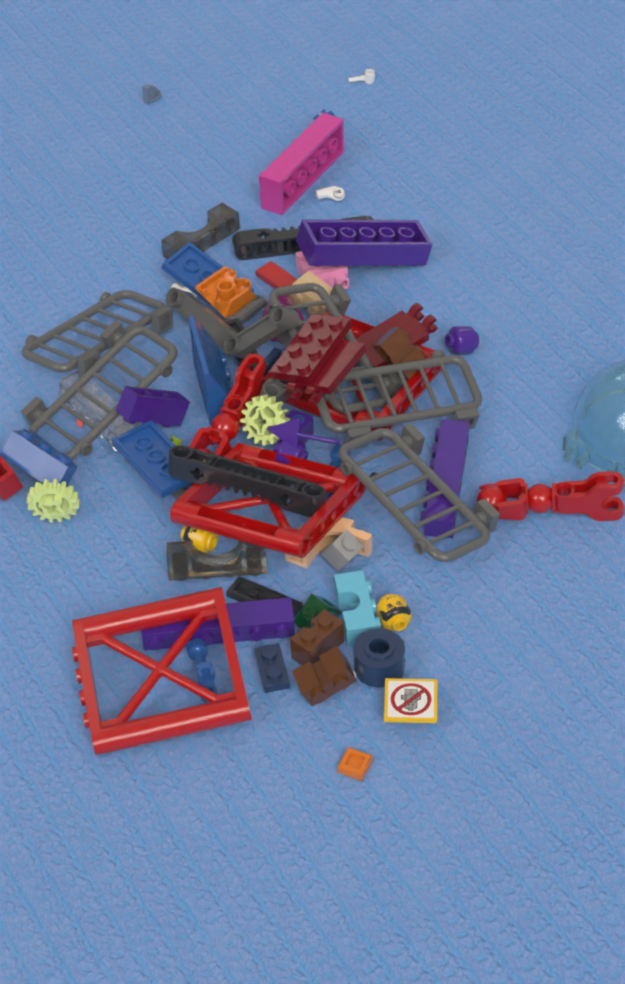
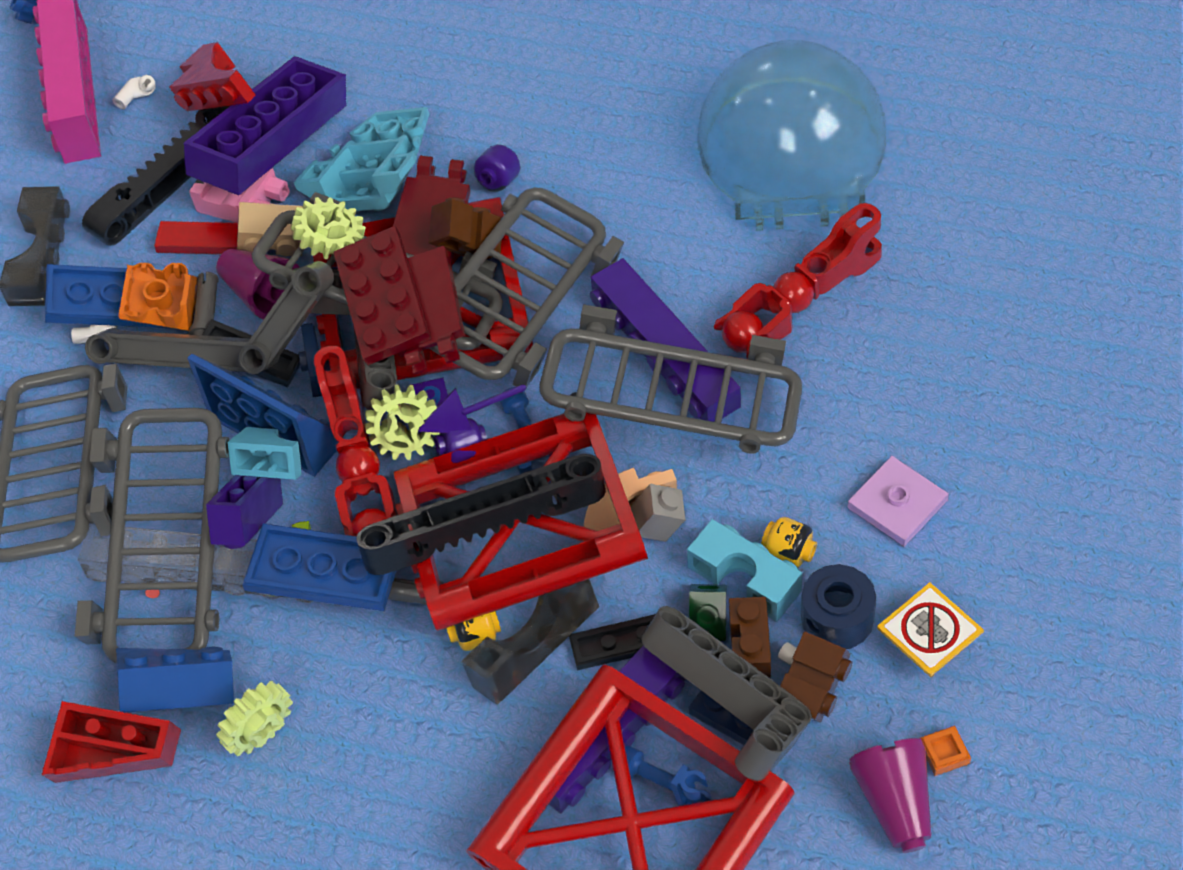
camera: 40 degrees left, 10 degrees up
none -> red arch [169,42,256,111]
none -> medium azure arch [228,427,302,480]
none -> yellowish green gear [291,197,365,260]
none -> medium azure wedge [294,107,430,212]
none -> dark grey beam [641,606,812,781]
none -> lavender plate [848,456,949,547]
none -> magenta cone [849,738,932,853]

